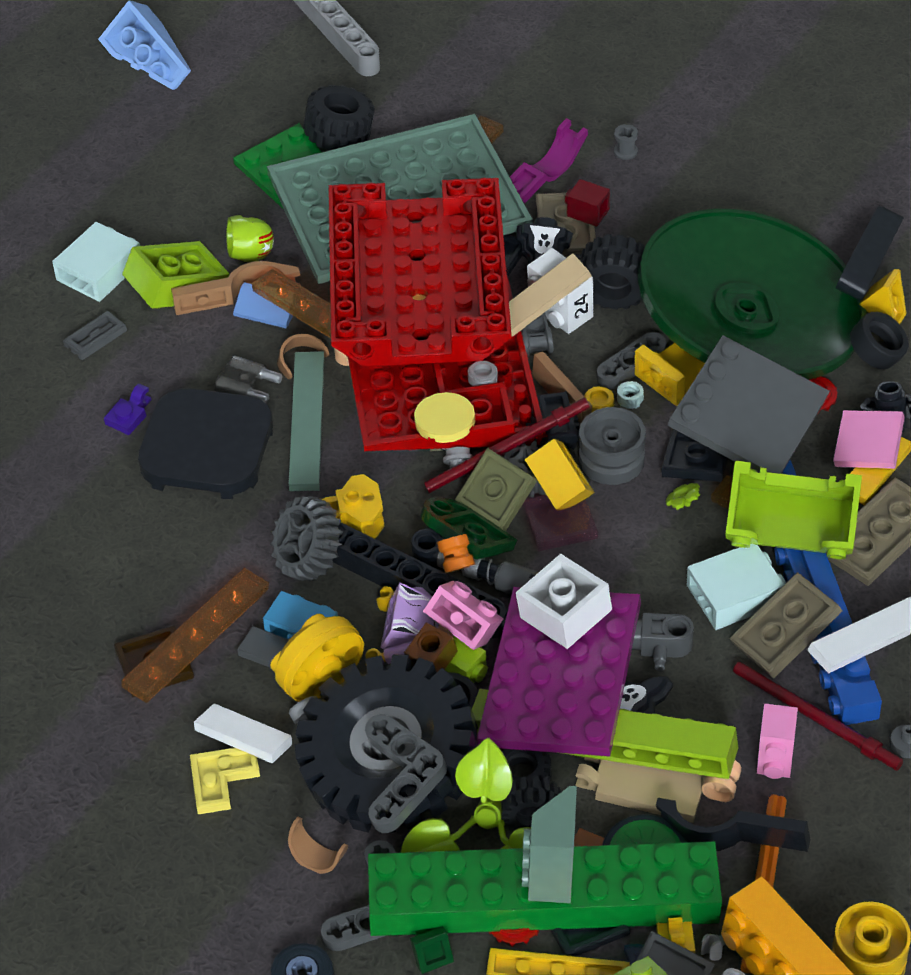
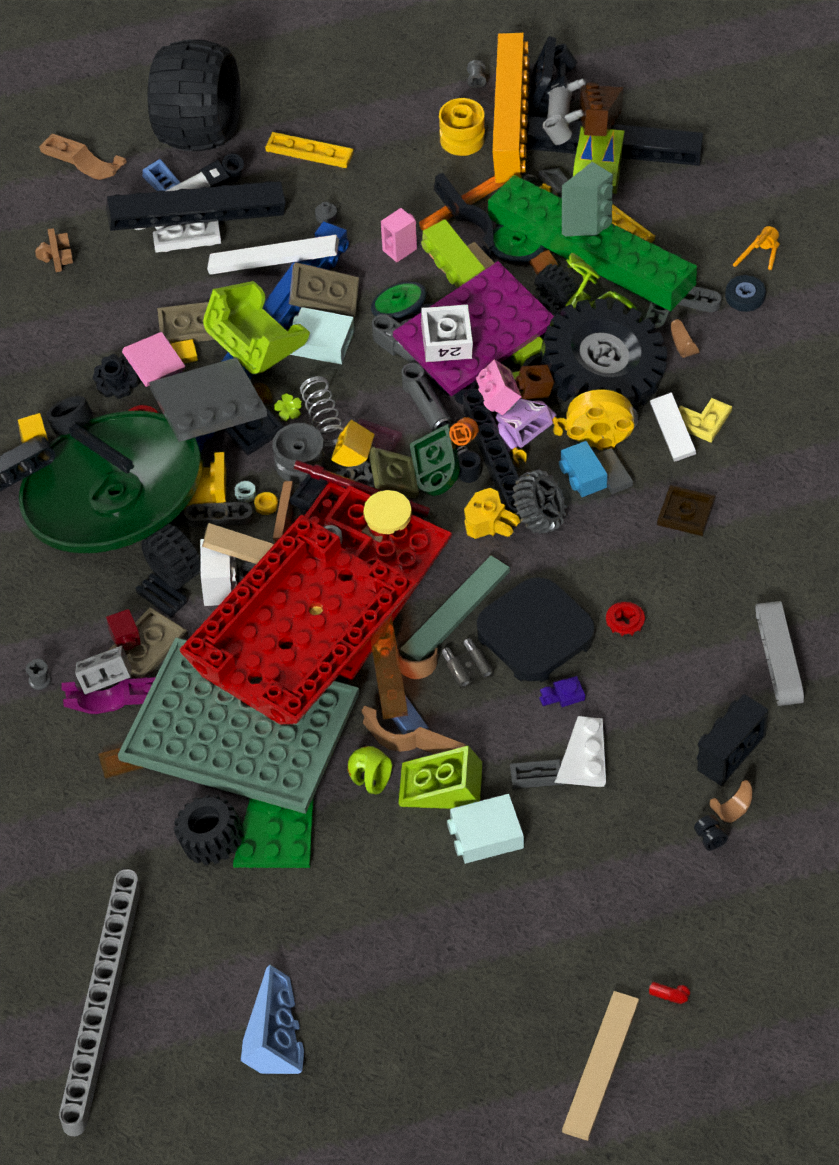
camera: 140 degrees left, 5 degrees up
clear orange tile [121,568,269,703] -> none
dark grey beam [365,714,447,833] -> none
black rock [517,217,573,265] -> none
dark red bar [733,661,903,771] -> none
none -> black axle [69,423,135,474]
none -> light grey brick [75,645,131,694]
none -> light grey piece [300,376,344,446]
none -> green wheel [371,282,427,319]
none -> white wing [555,716,606,787]
none -> red gear [606,602,645,636]

